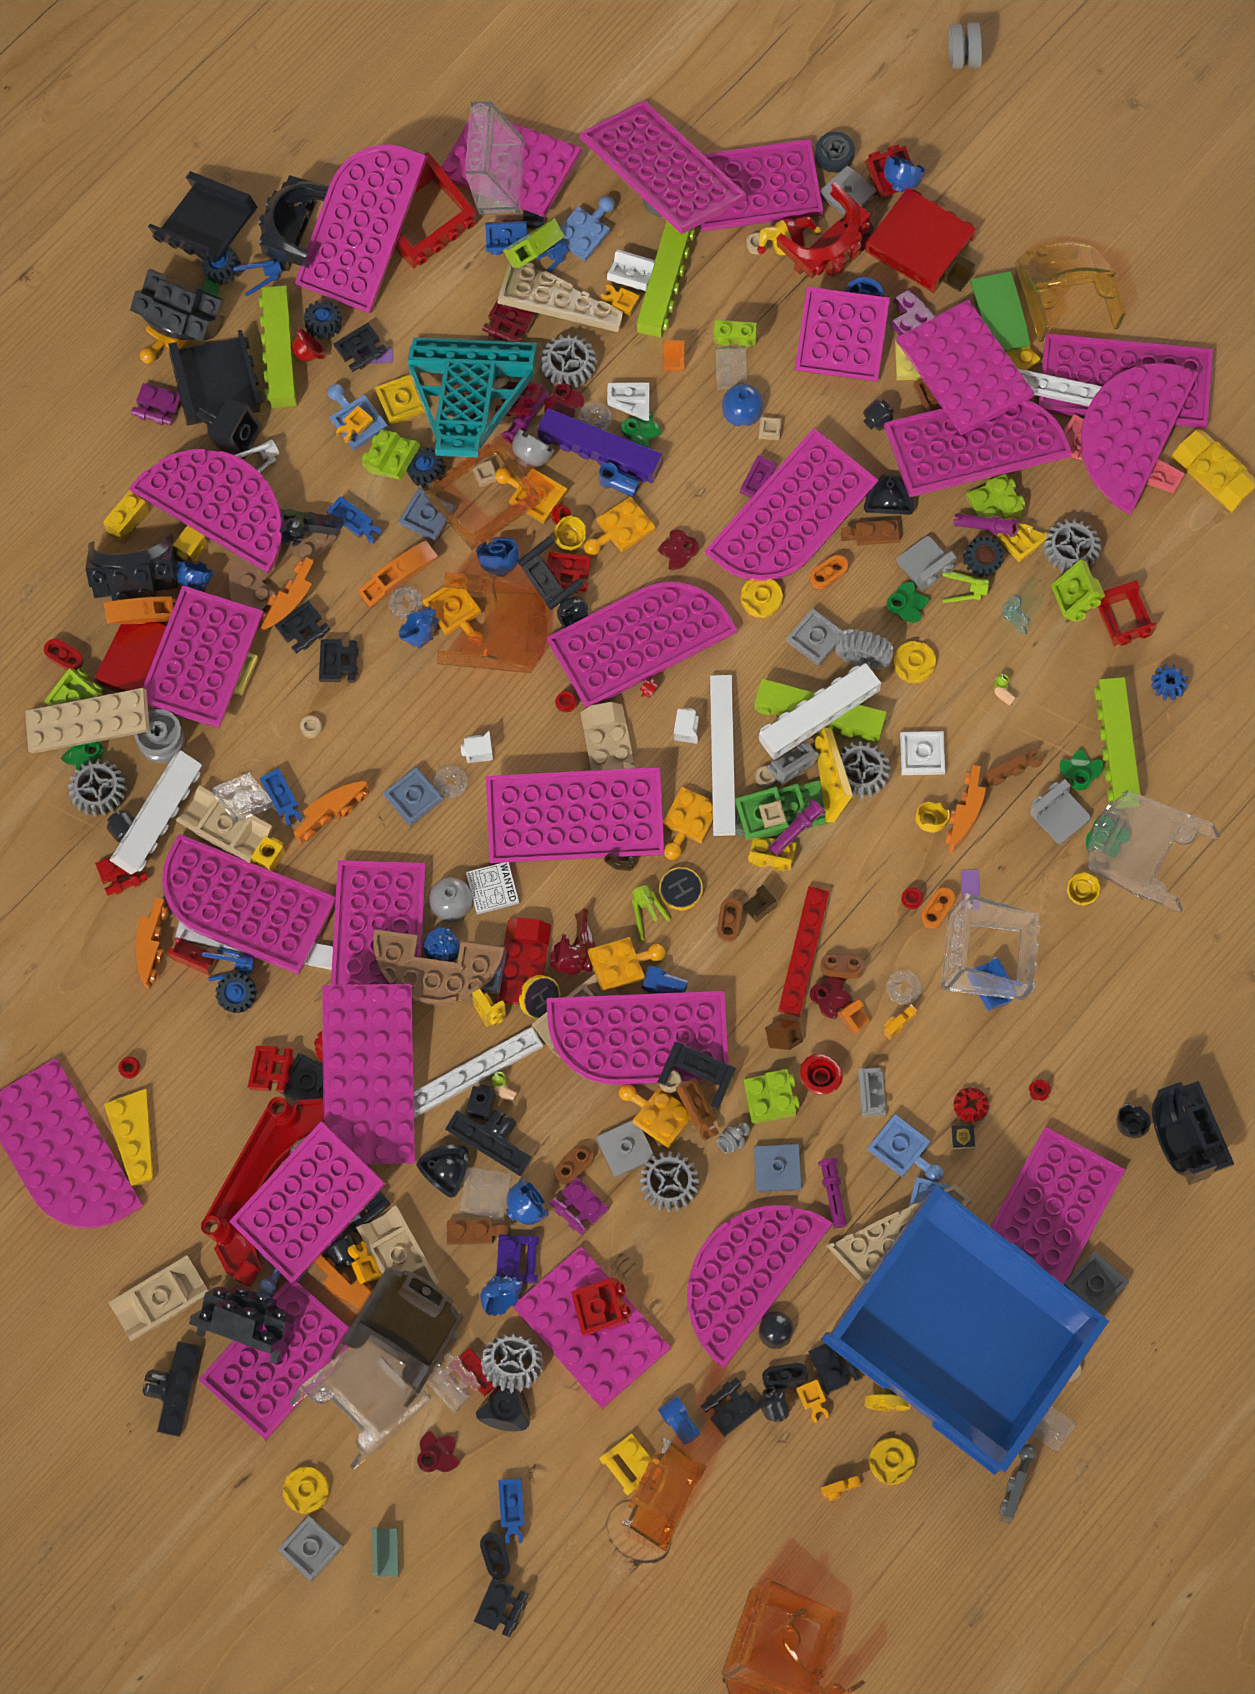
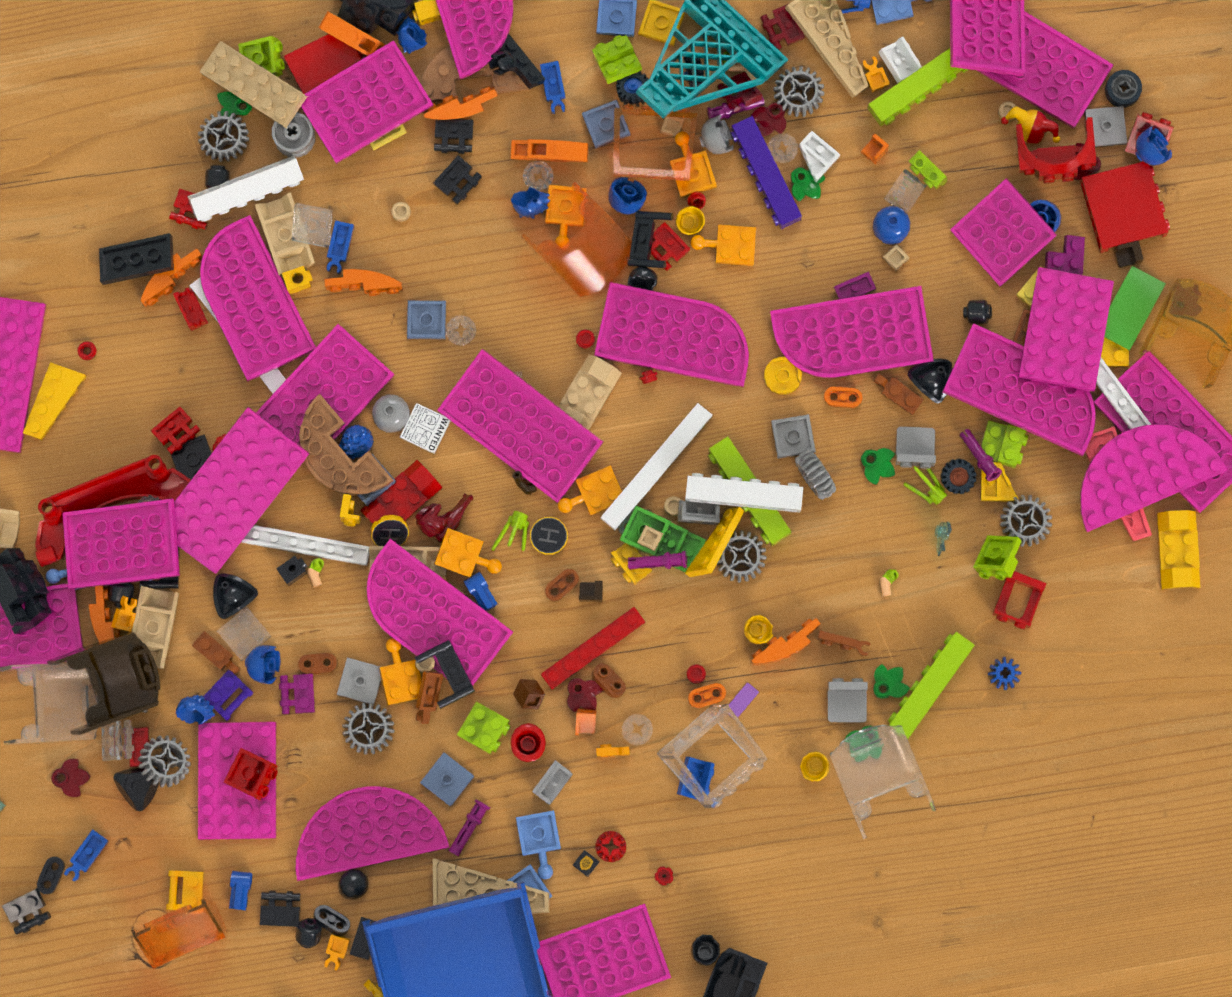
camera: 40 degrees right, 10 degrees up
red plate [43,639,84,670] -> none
blue plant [202,947,254,981] -> none
black wheel [215,973,257,1013] -> none
light orange plate [336,406,374,443] -> none
black plate [445,1110,533,1176] -> none
white window [461,731,493,763] -> none
blue piece [598,463,641,497] -> none
dark red plate [658,530,699,570] -> none
white window [673,708,699,744] -> none
light grey piece [716,1123,750,1154] -> none
yellow tile [893,641,936,683] -> none
white tile [900,731,945,775] -> none
none -> black plate [99,233,174,285]

